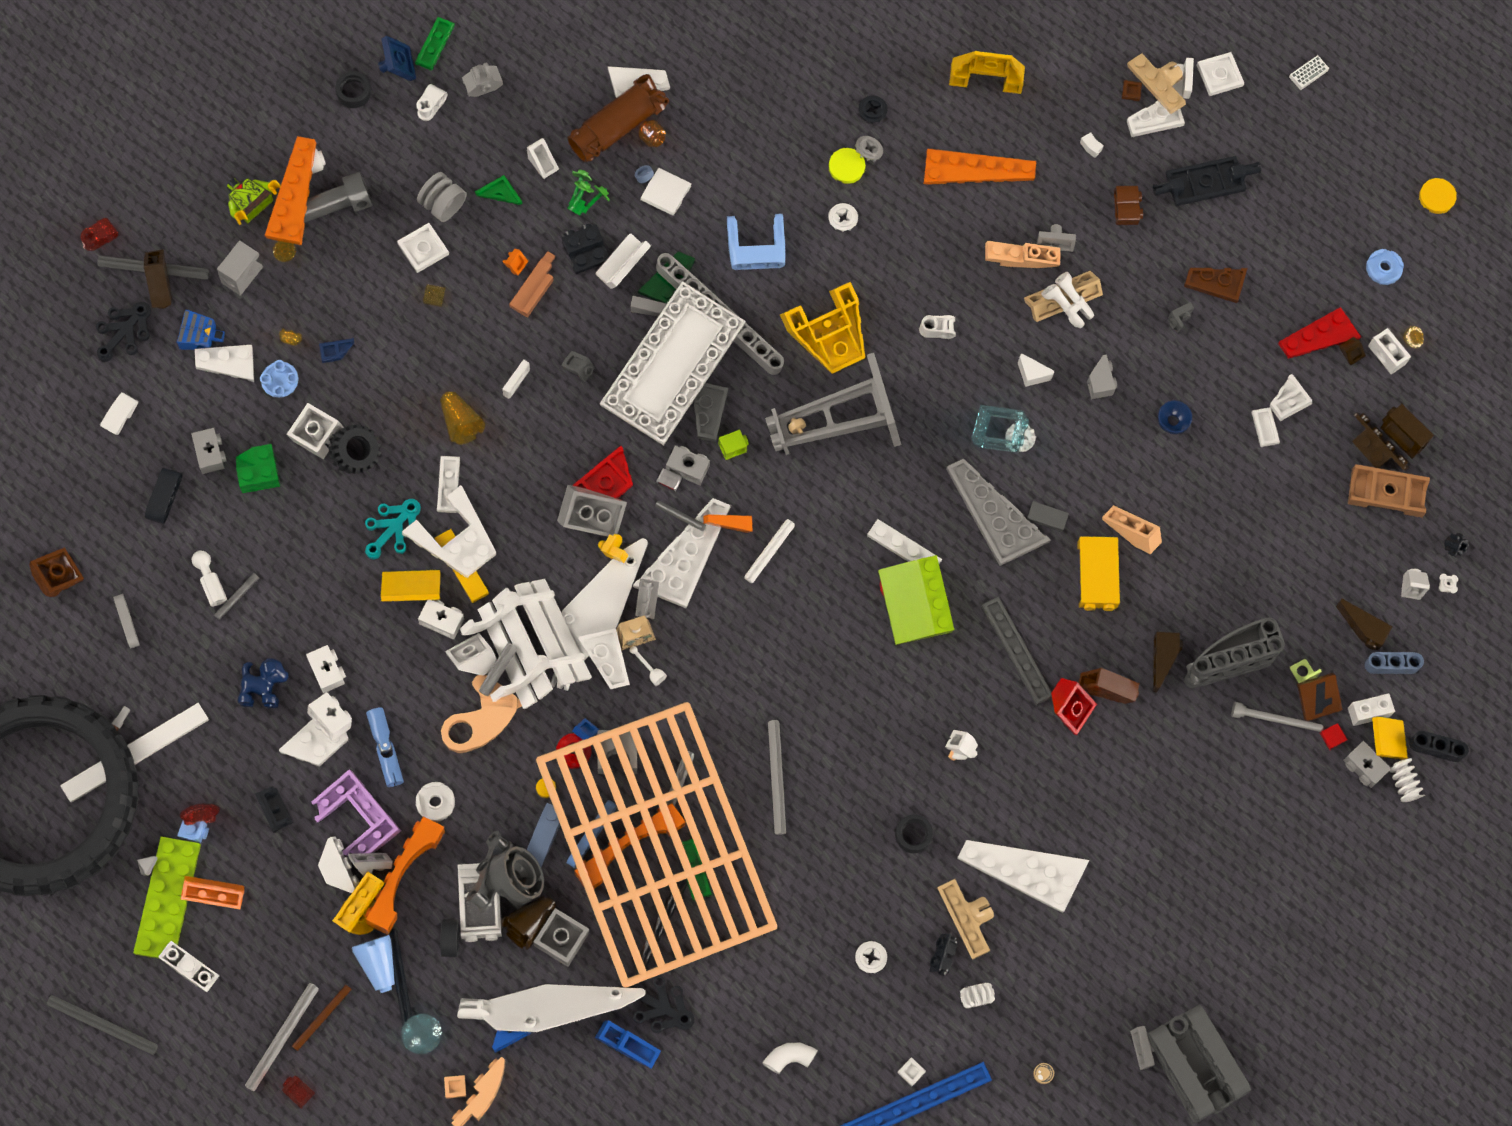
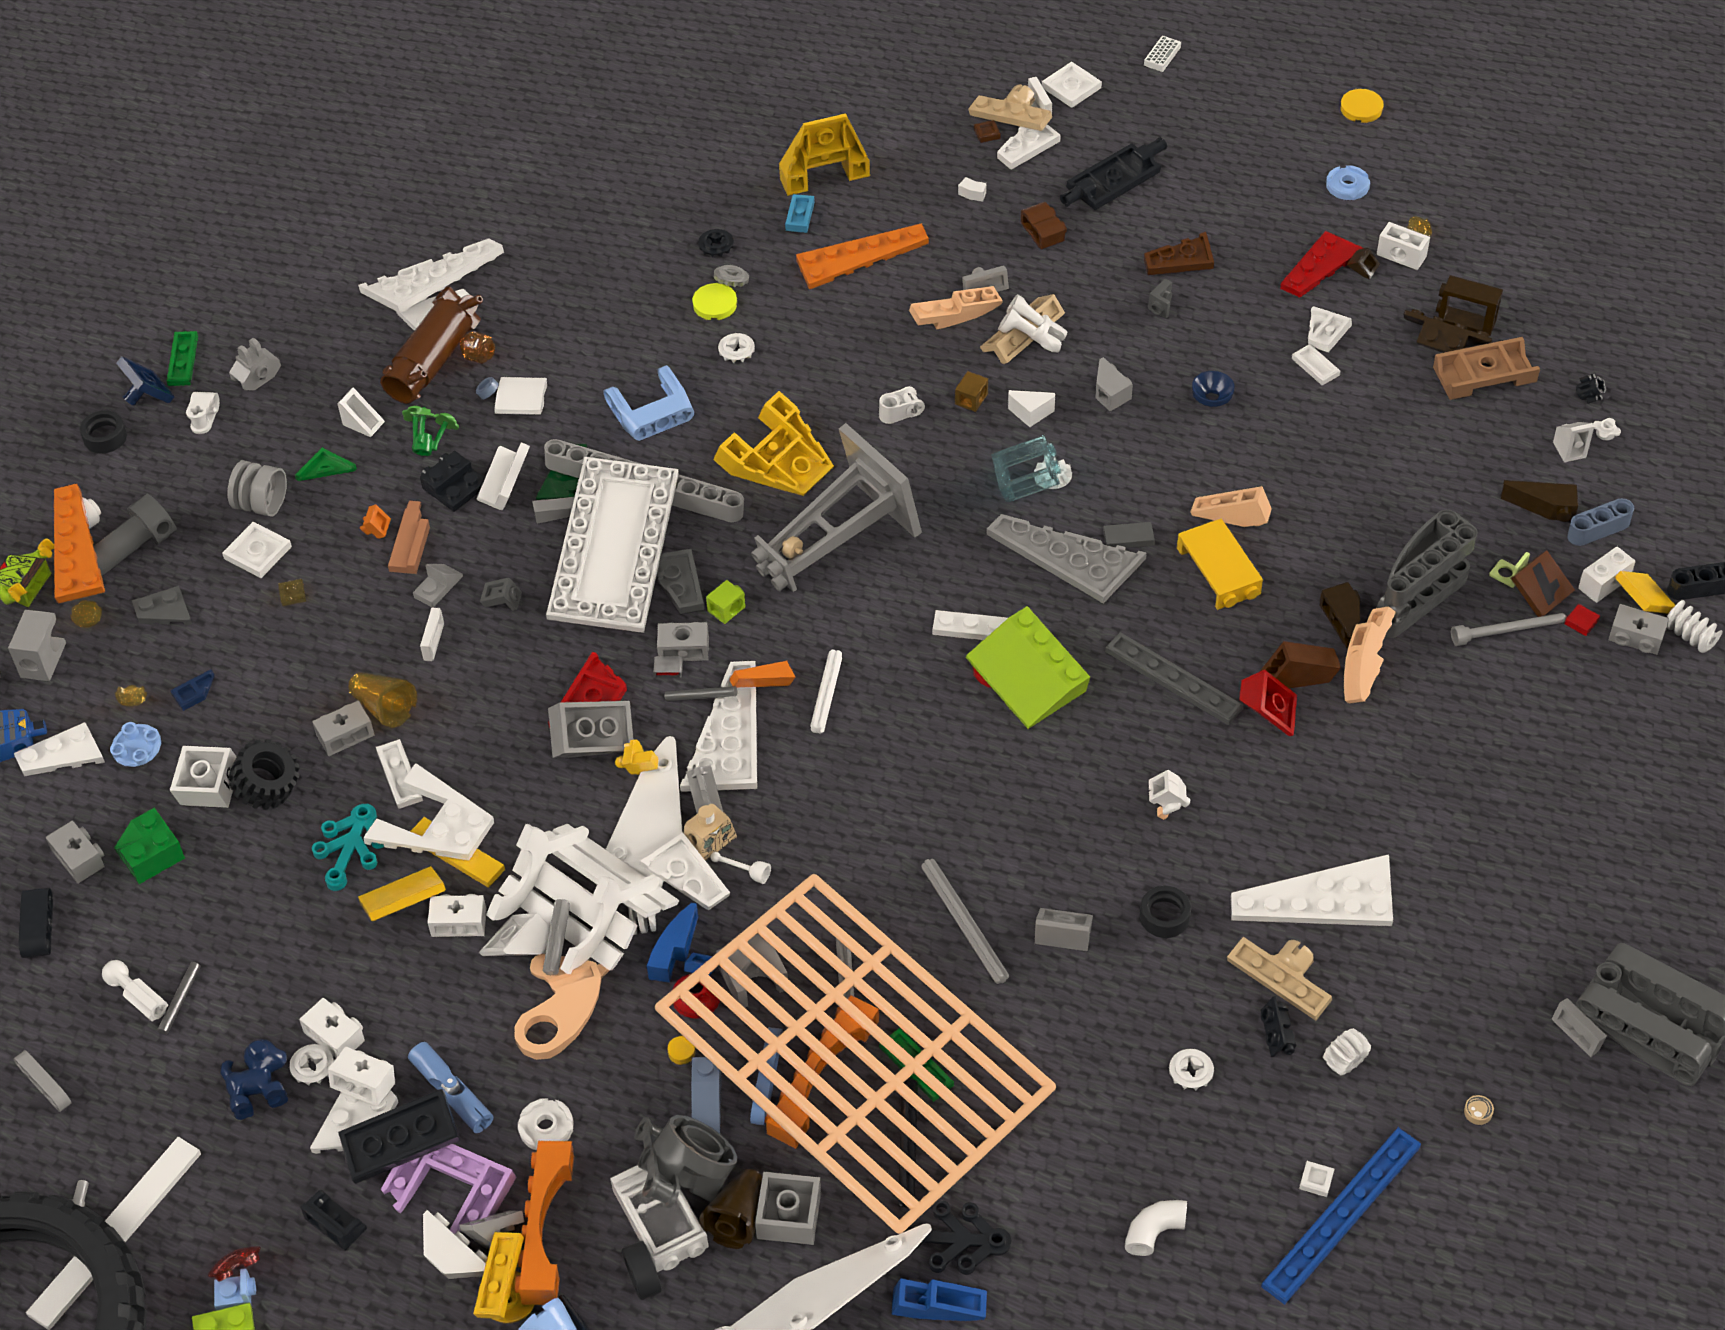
camera: 15 degrees left, 20 degrees down
none -> dark grey wing [132,586,192,625]
none -> white gear [290,1044,334,1086]
none -> light grey brick [312,700,375,756]
none -> black tile [338,1089,460,1184]
none -> white wing [359,239,504,313]
none -> light grey slope [413,564,463,608]
none -> blue slope [647,903,698,983]
none -> dark azure plate [785,194,815,233]
none -> pearl gold brick [955,371,988,412]
none -> light grey slope [1035,908,1093,951]
none -> light nougat slope [1344,606,1396,703]

